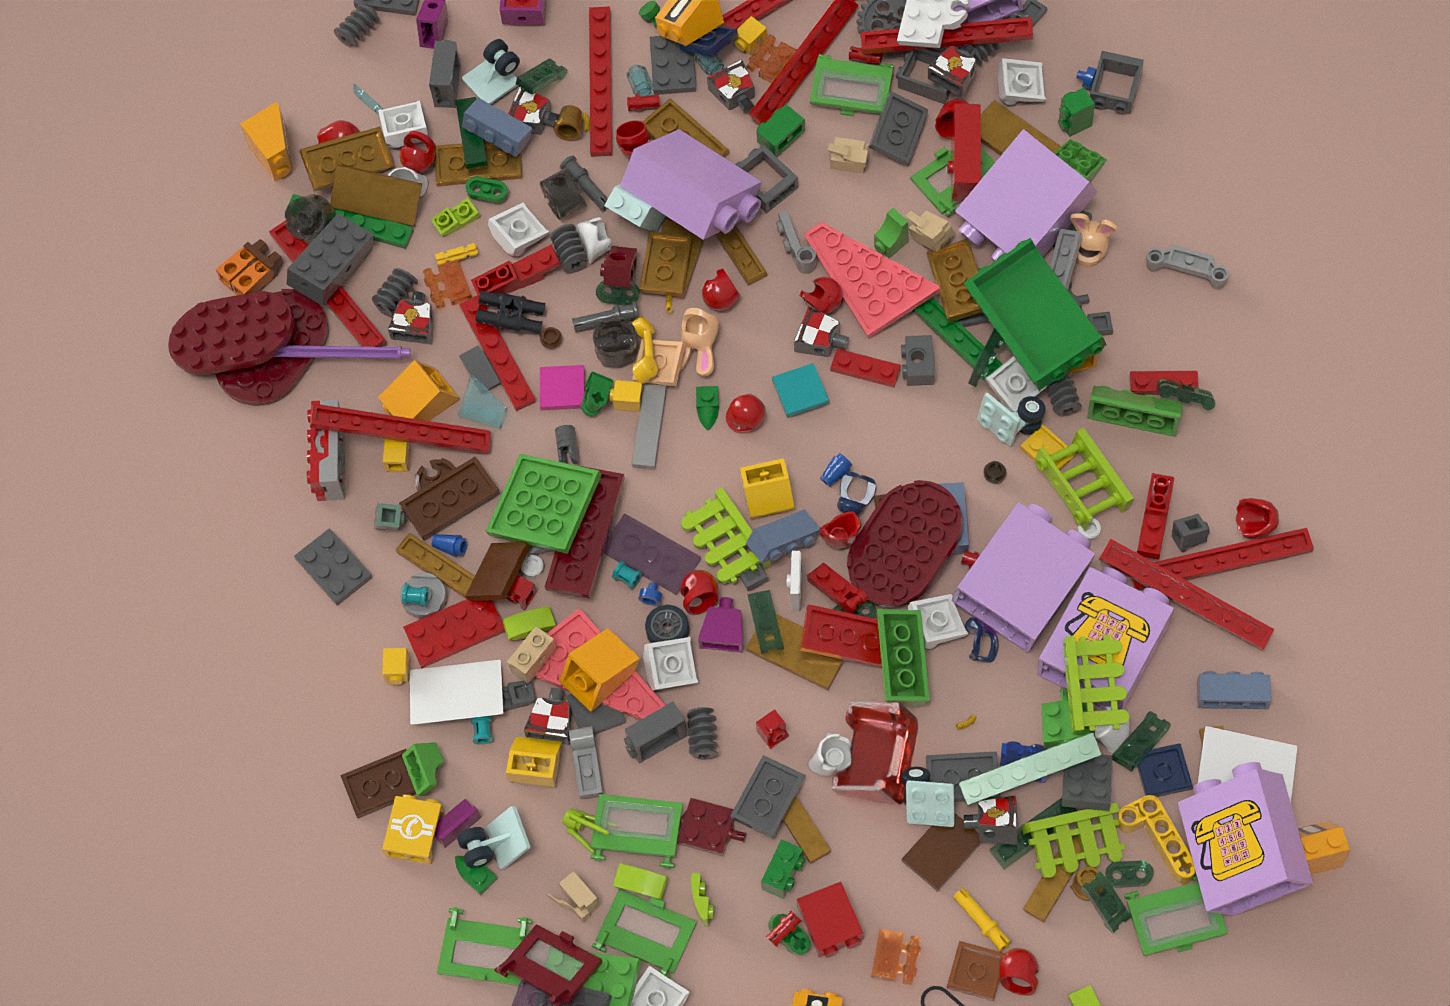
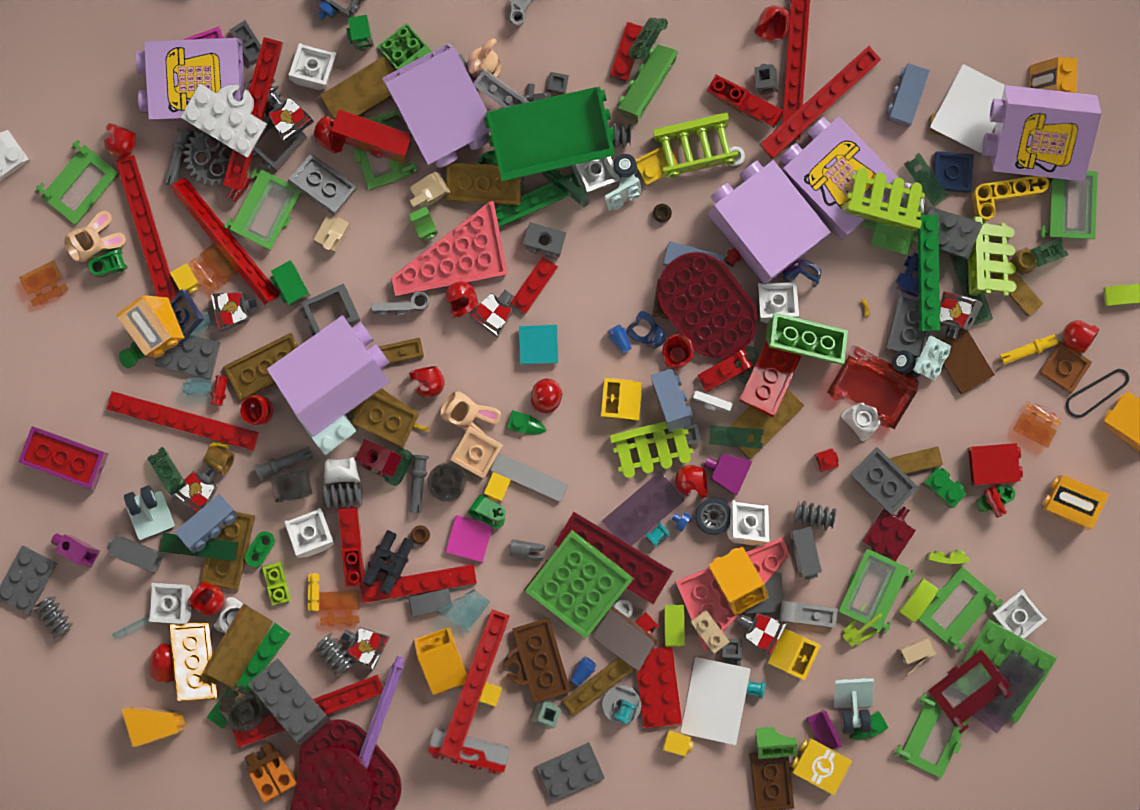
camera: 80 degrees left, 20 degrees up
yellow piece [631,317,658,383] -> none
clear green plate [1105,860,1154,888] -> none

